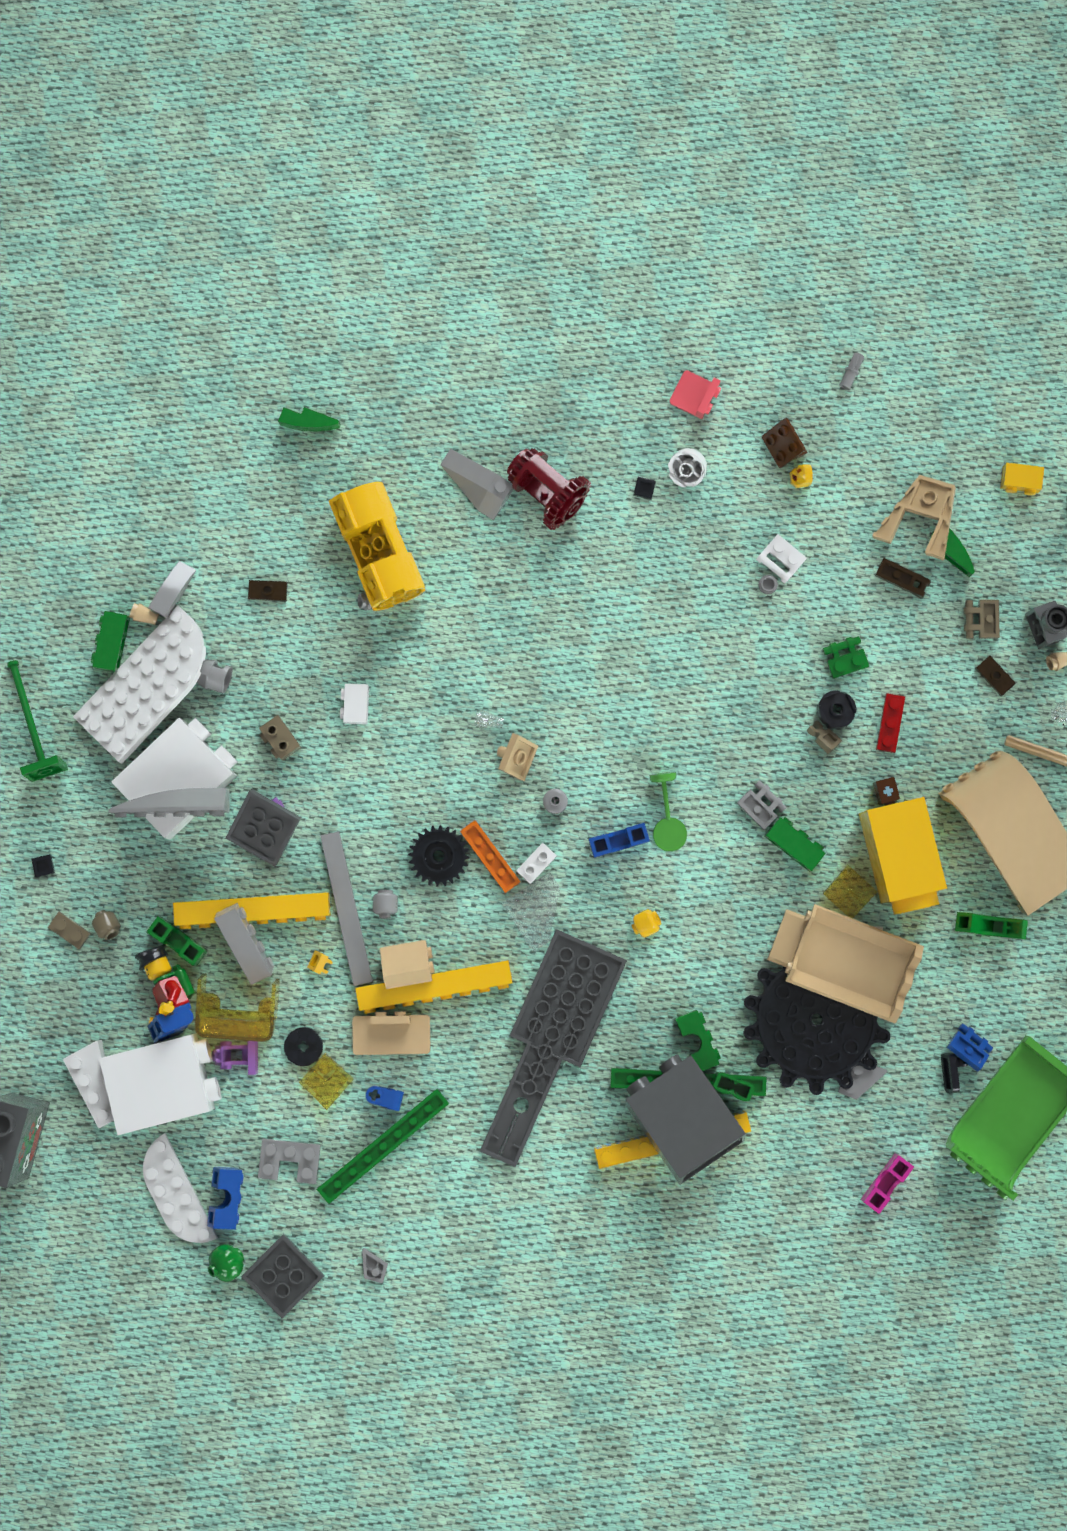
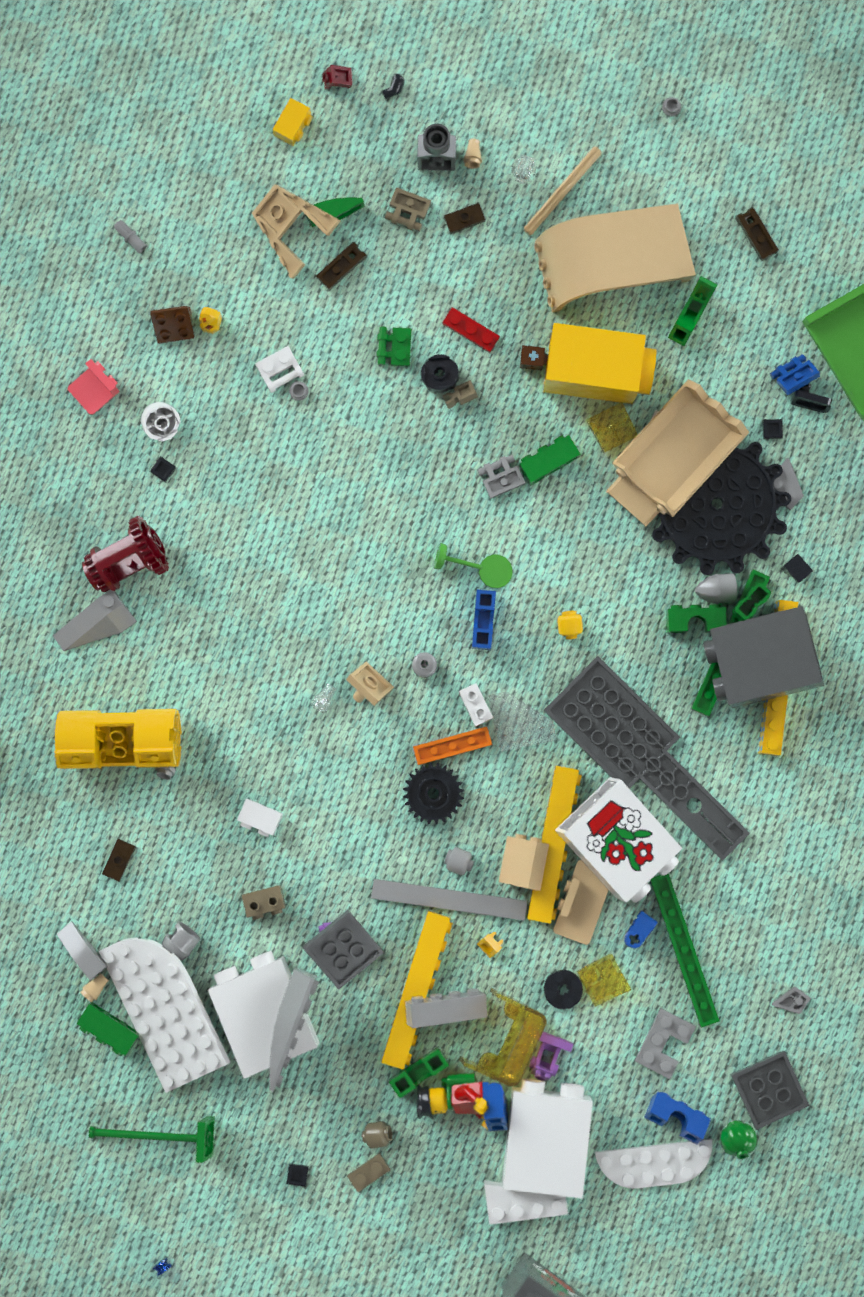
camera: 65 degrees left, 0 degrees up
none -> white brick [555,777,682,903]
none -> light grey helmet [695,573,737,604]
none -> black tile [762,419,783,439]
none -> black panel [781,554,813,583]

